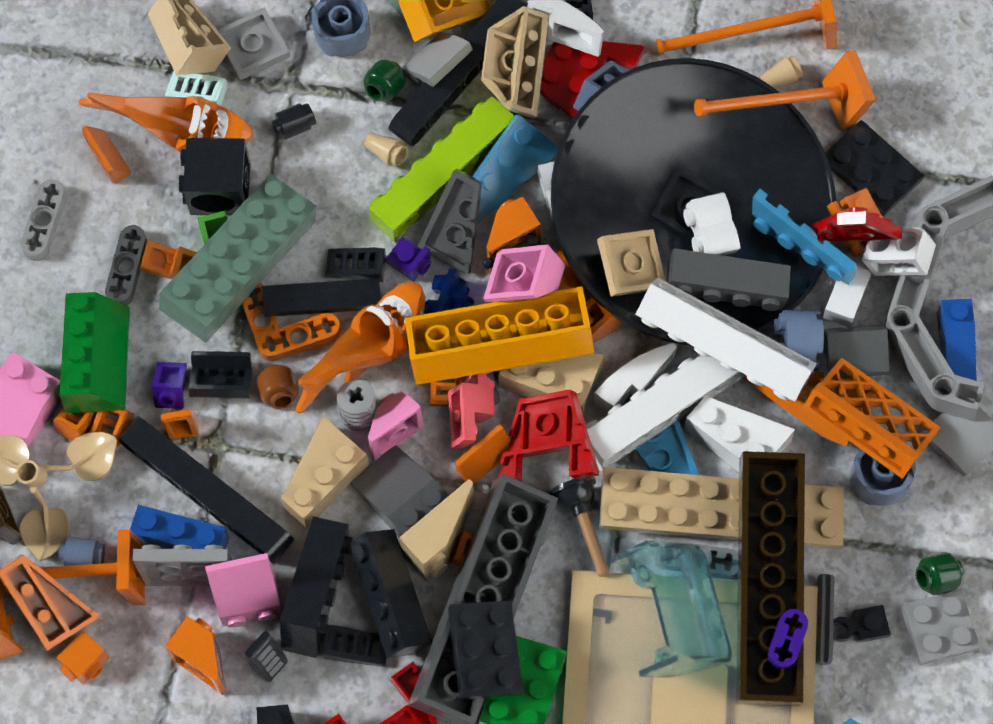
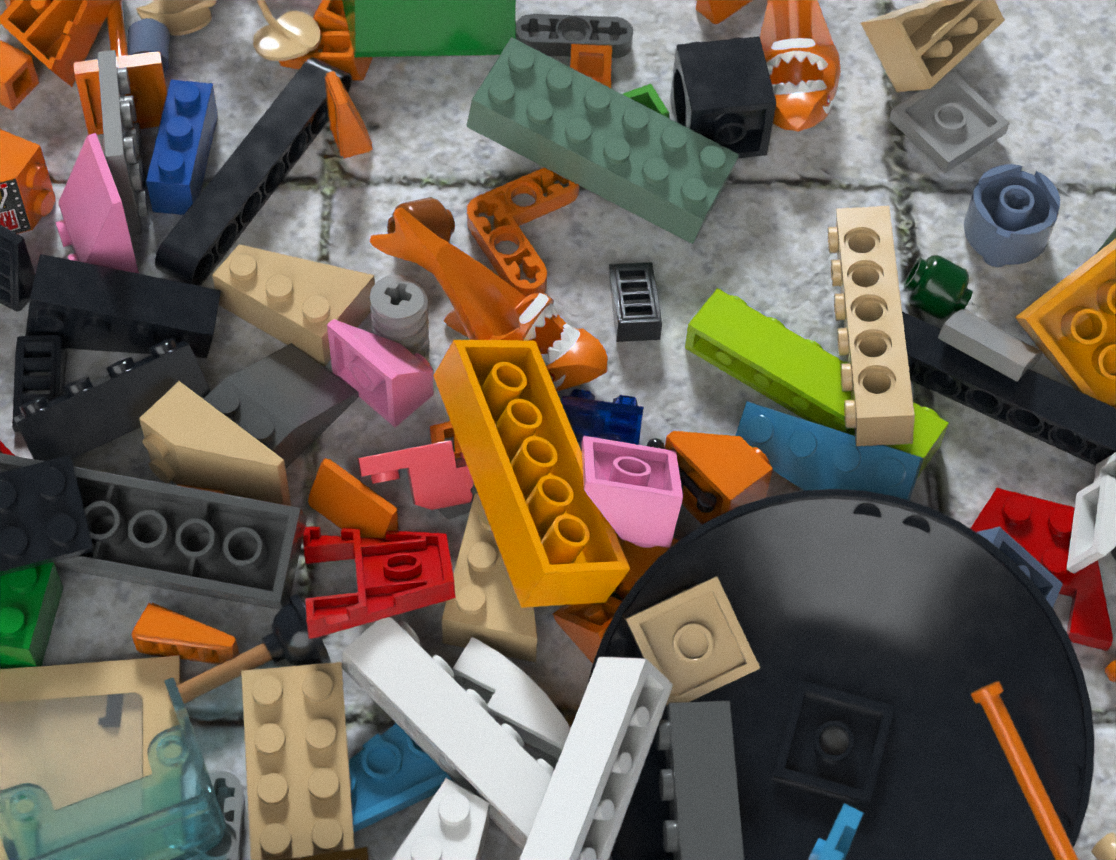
camera: 75 degrees right, 10 degrees down
dark purple bracket [152,362,188,409] -> none
light aqua slope [165,71,228,106] -> none
black bracket [189,351,253,398] -> none
black tile [261,278,381,317] -> none
black brick [272,103,316,140] -> none
tan cone [364,132,408,167] -> none
dark purple bracket [385,237,432,281] -> none
dark grey wing [417,169,483,274] -> none
tan wedge [481,6,549,119] -> none
white brick [683,192,740,256] -> none
none -> orange slope [131,602,240,665]
none -> tan brick [828,206,915,446]

